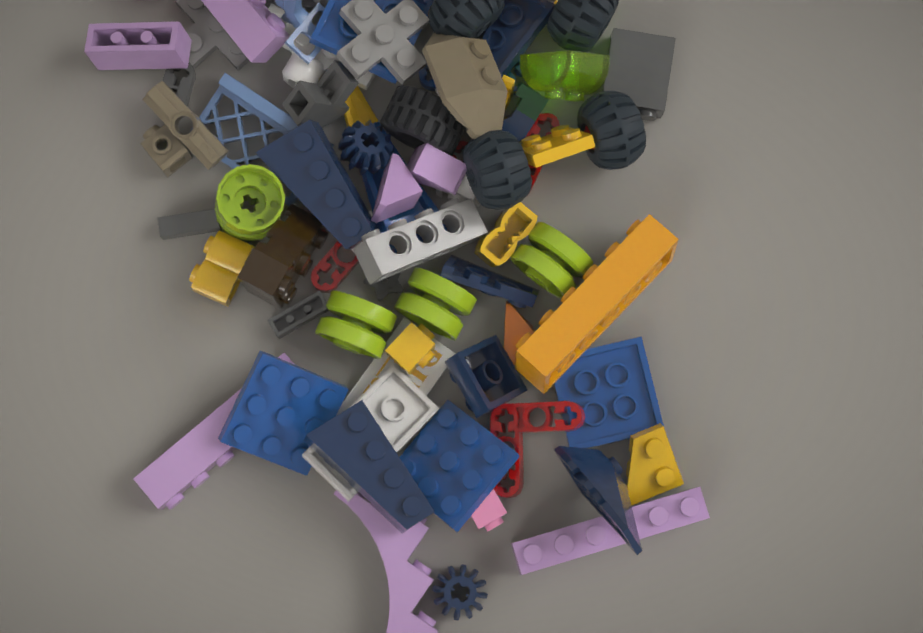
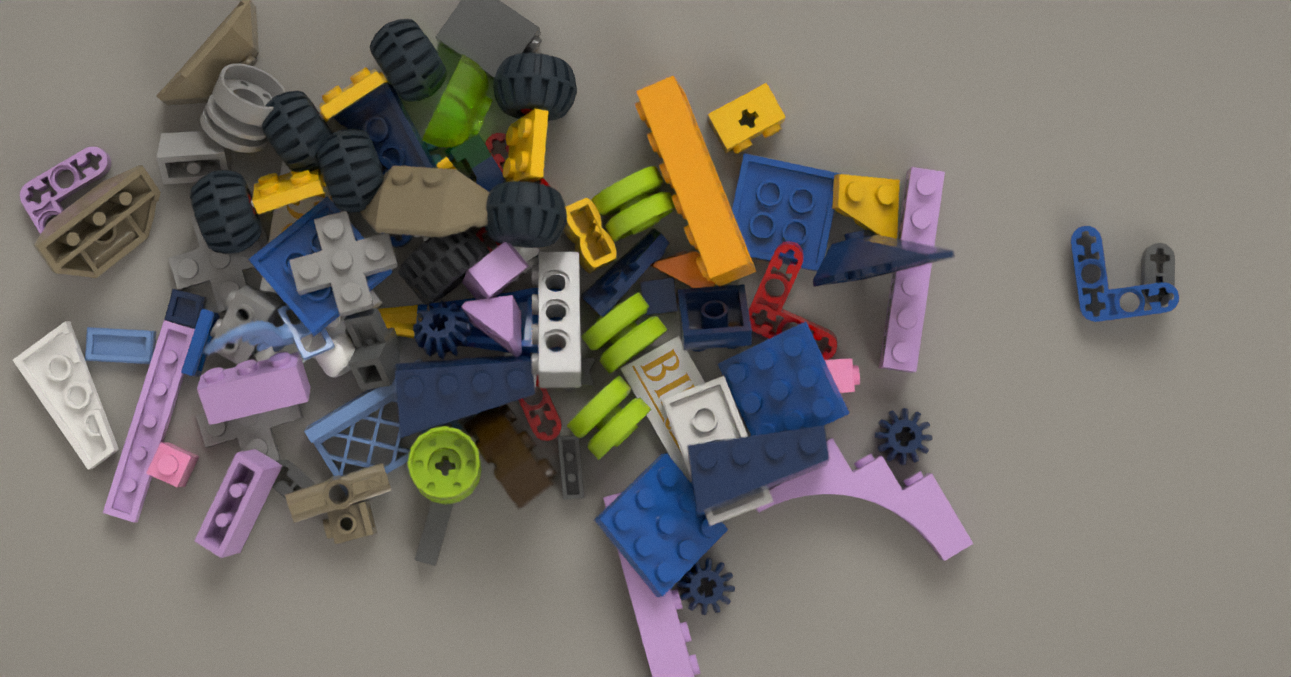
camera: 60 degrees left, 5 degrees up
yellow brick [189,230,254,307] -> none
yellow brick [385,322,436,375] -> none
none -> dark blue tile [640,278,678,316]
none -> dark blue gear [678,557,735,615]
none -> yellow brick [707,82,786,154]

